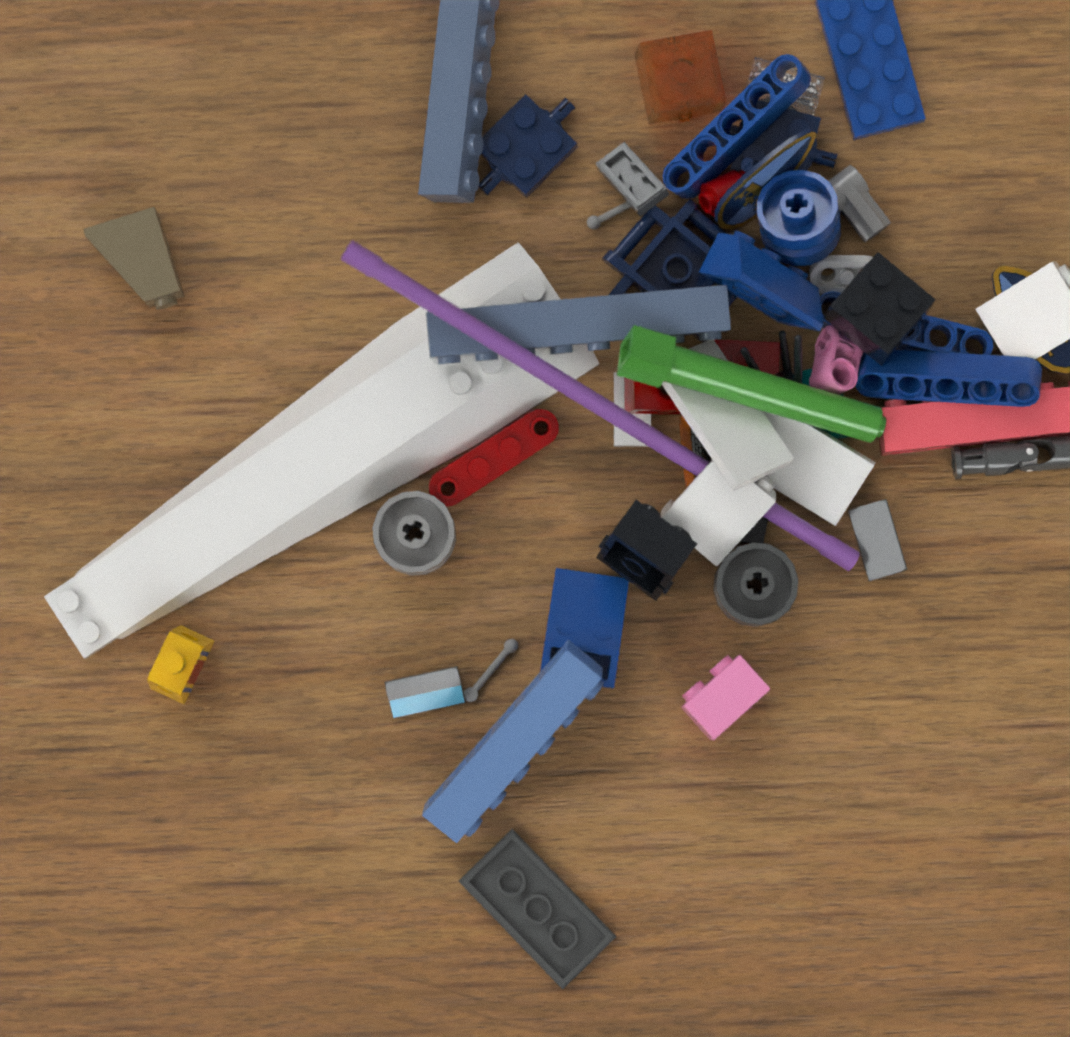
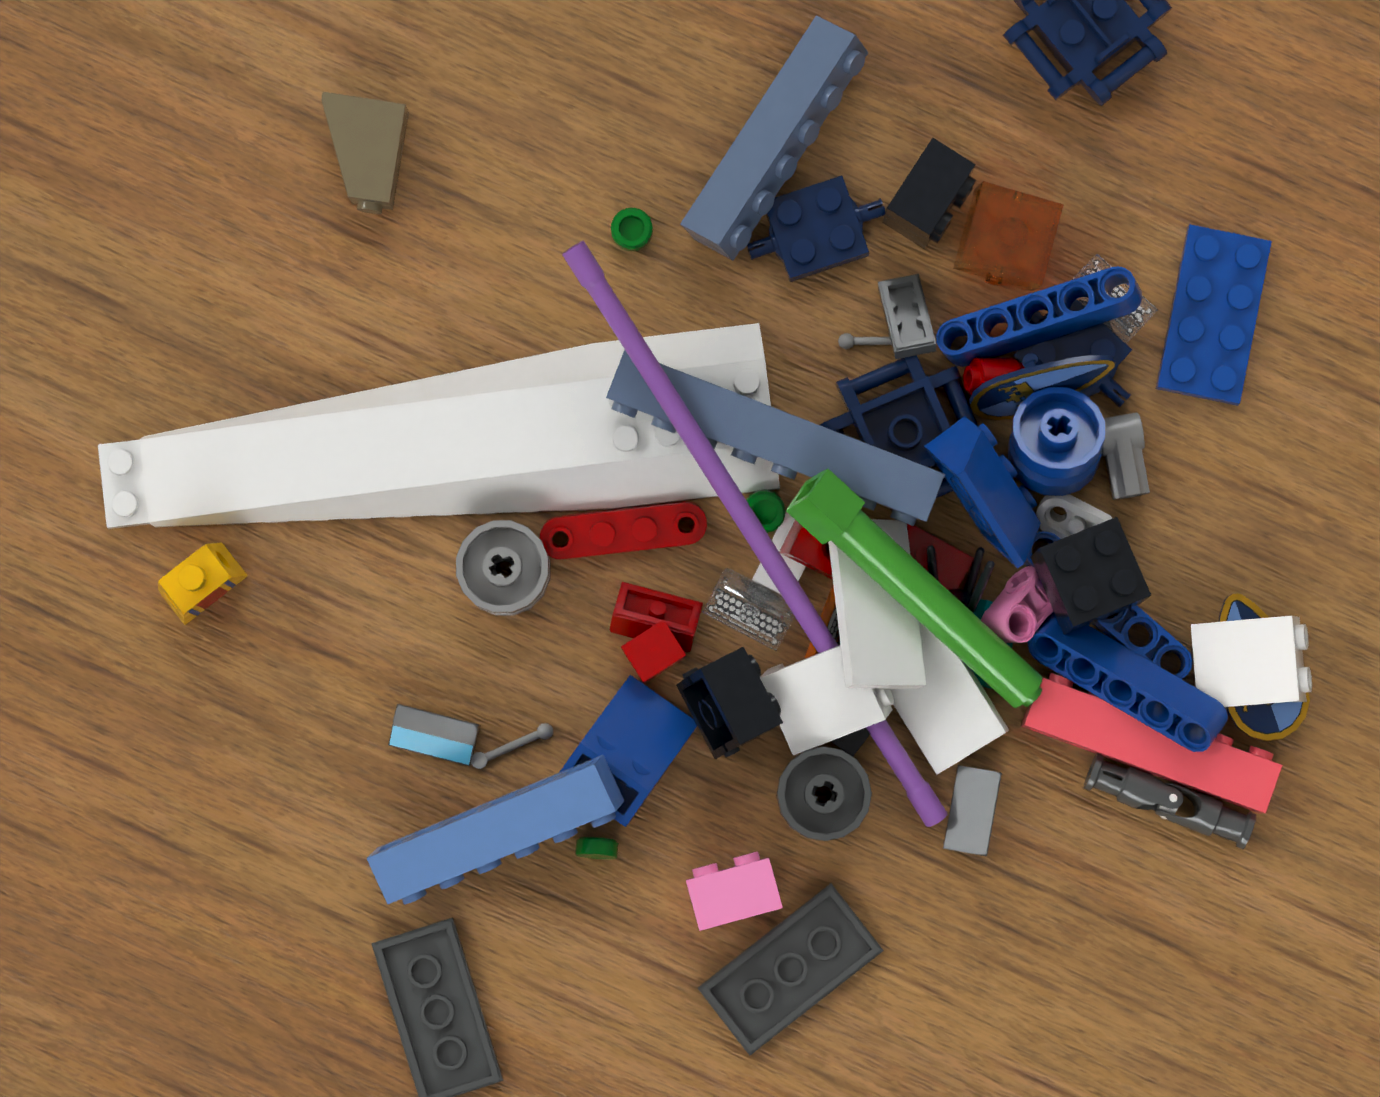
camera: 25 degrees right, 0 degrees up
none -> green tile [575,837,619,859]
none -> red slope [609,582,703,652]
none -> green tile [611,208,653,251]
none -> red panel [621,621,686,684]
none -> dark grey tile [698,883,884,1056]
none -> clear slope [702,568,795,651]
none -> green tile [746,489,785,533]
none -> black brick [882,138,977,249]

